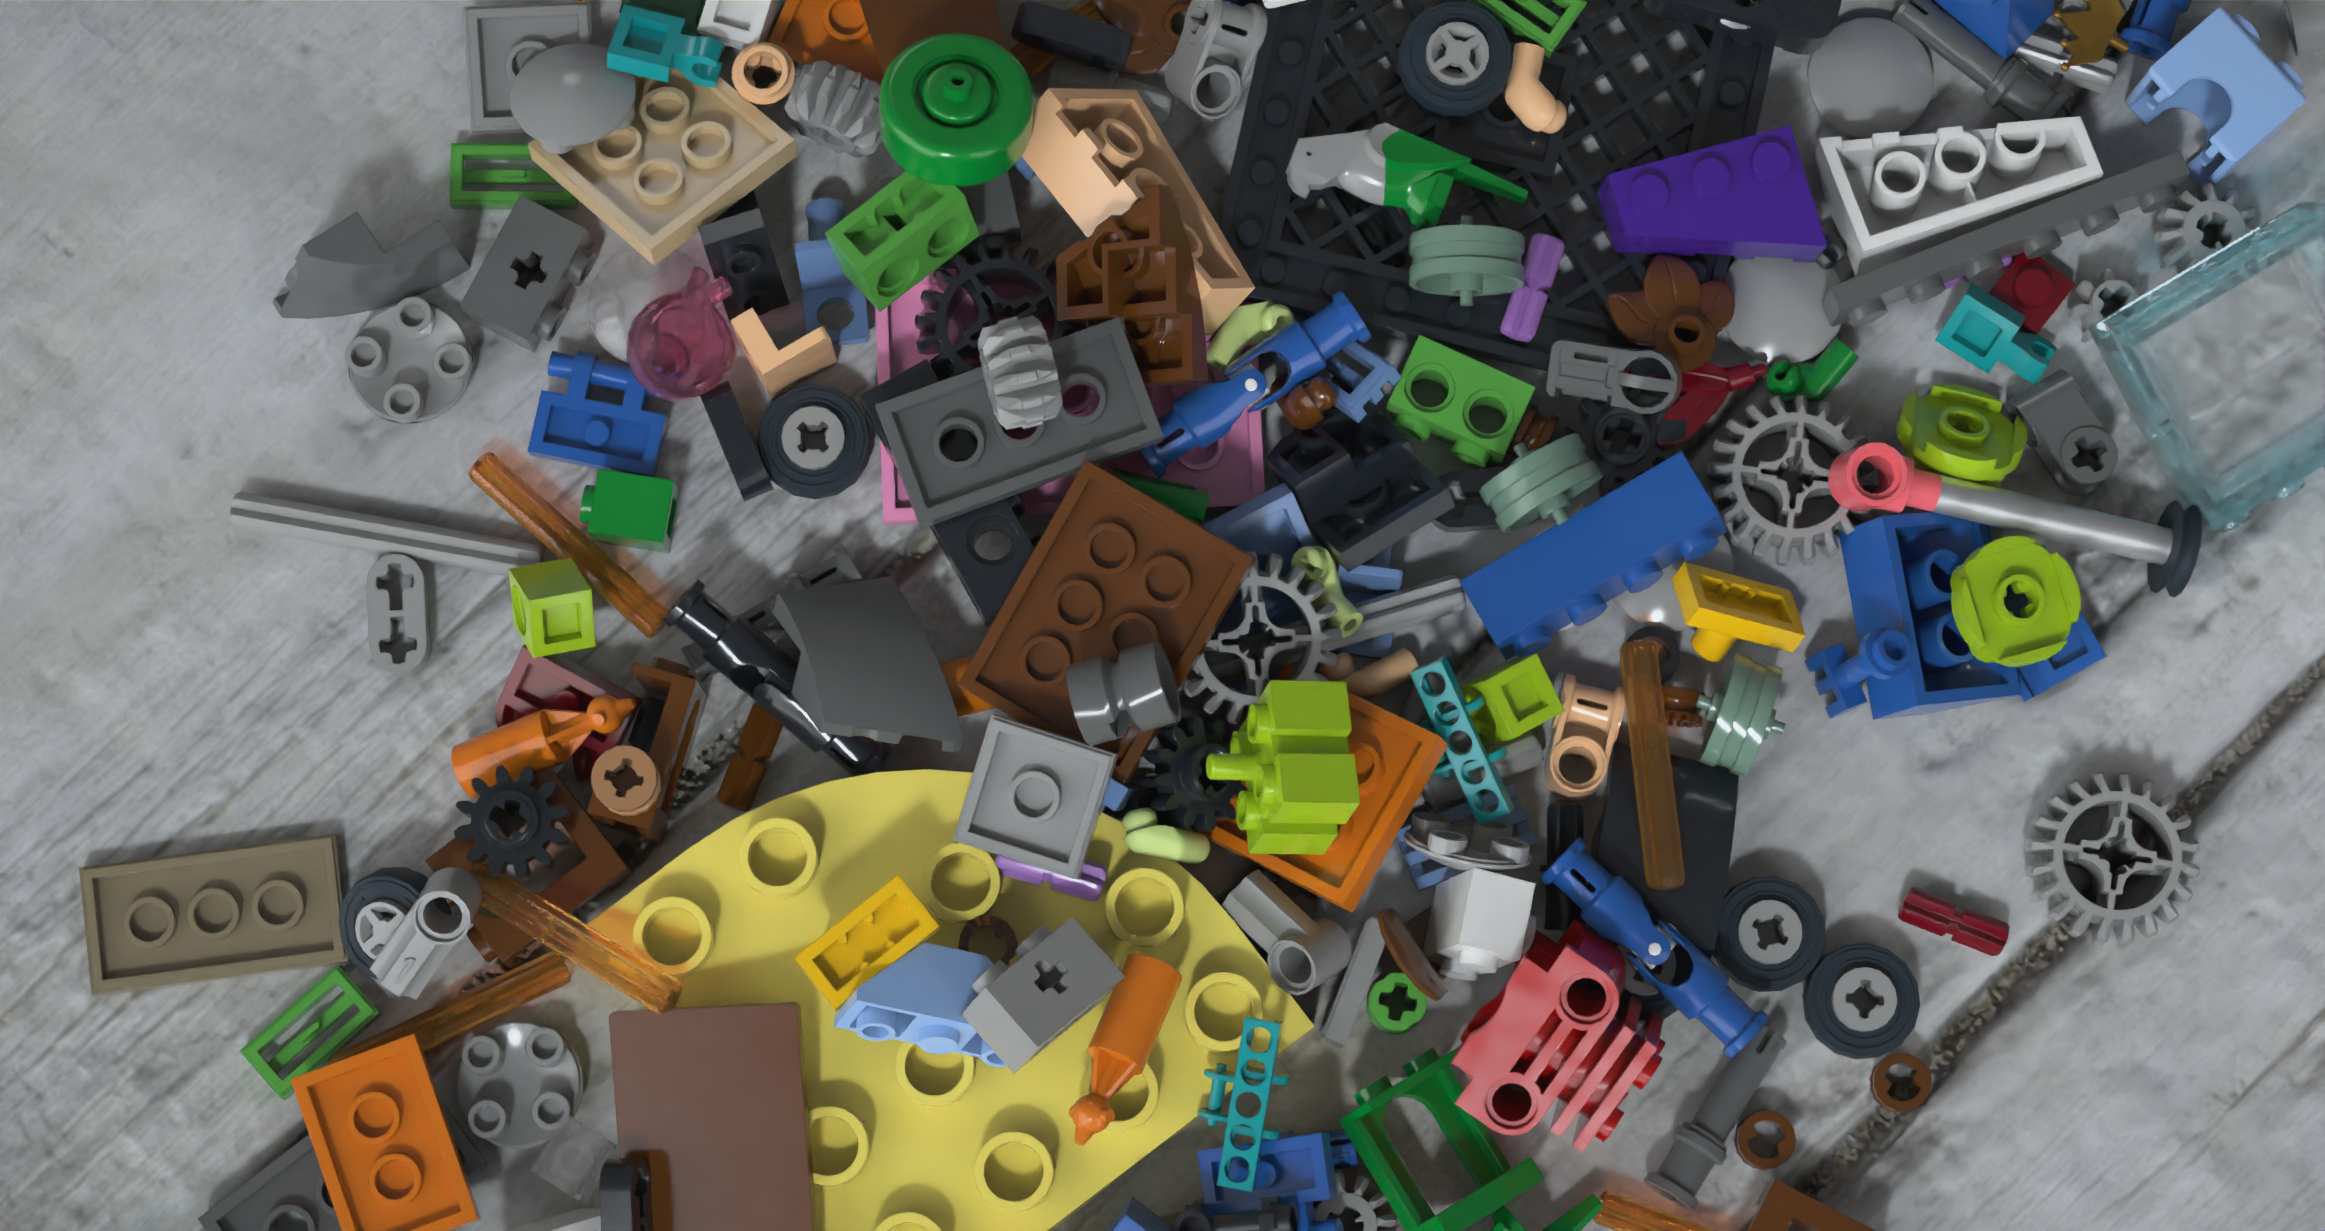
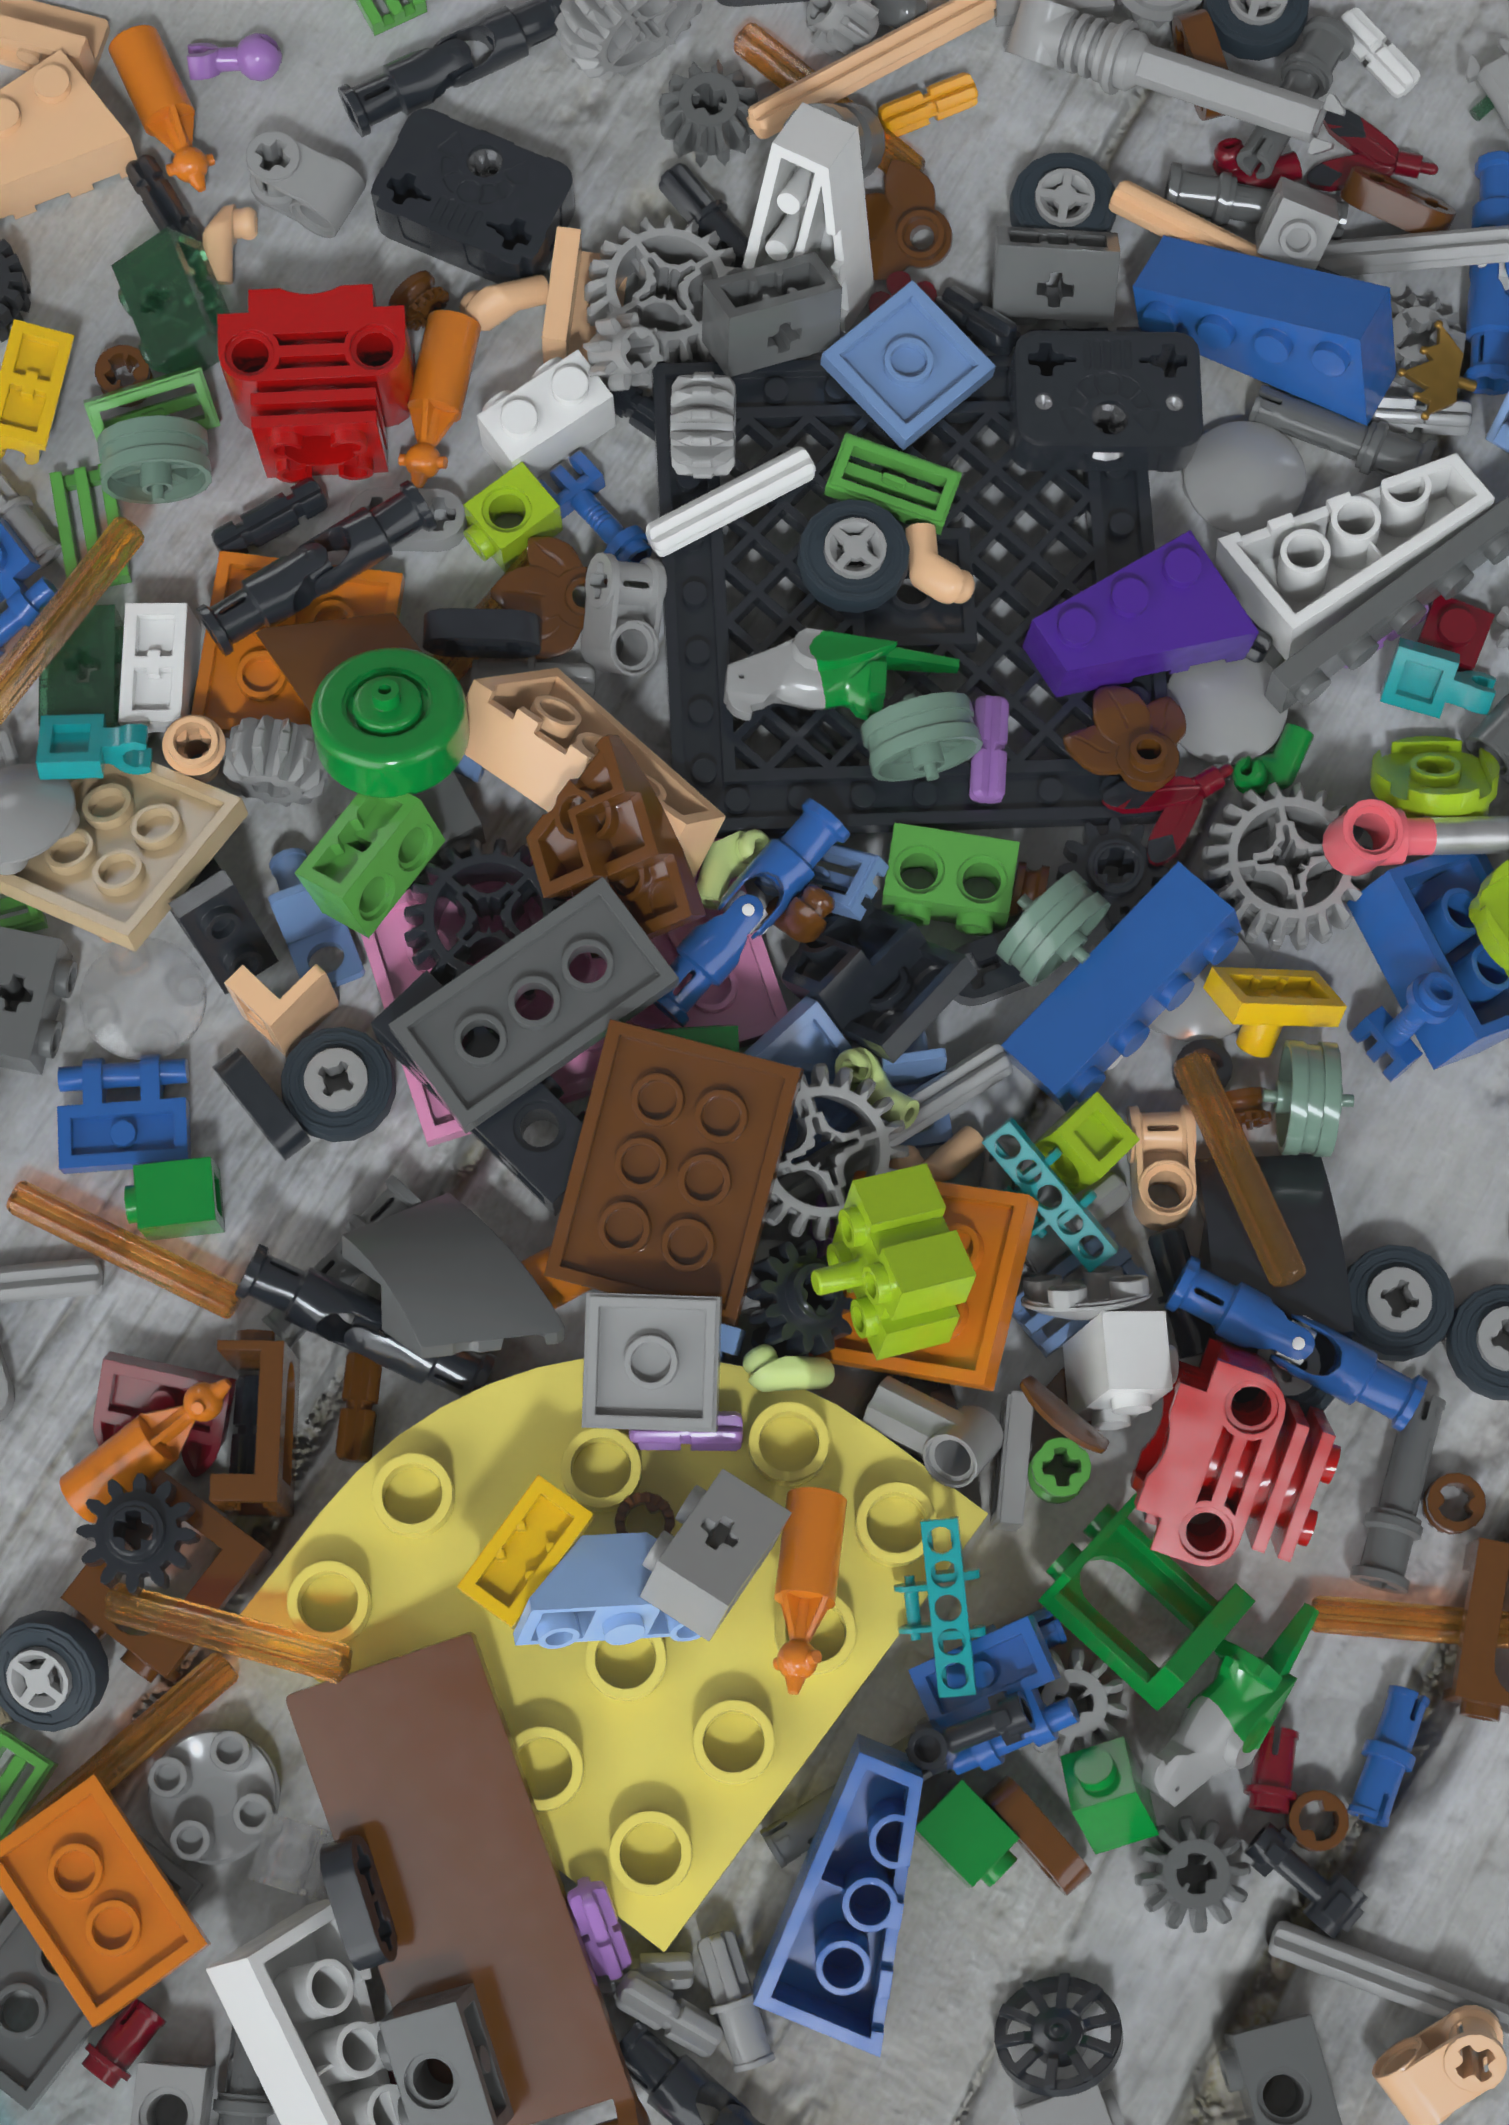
camera: 15 degrees left, 5 degrees down
light grey piece [370,867,482,1000] -> none
lime brick [509,557,596,658] -> none
medium nougat wheel [591,746,662,816] -> none
clear pink hat [626,266,737,402] -> none
light grey gear [977,316,1063,430] -> none
dark grey wheel [1066,640,1181,746] -> none
dark grey piece [1546,339,1683,414] -> none

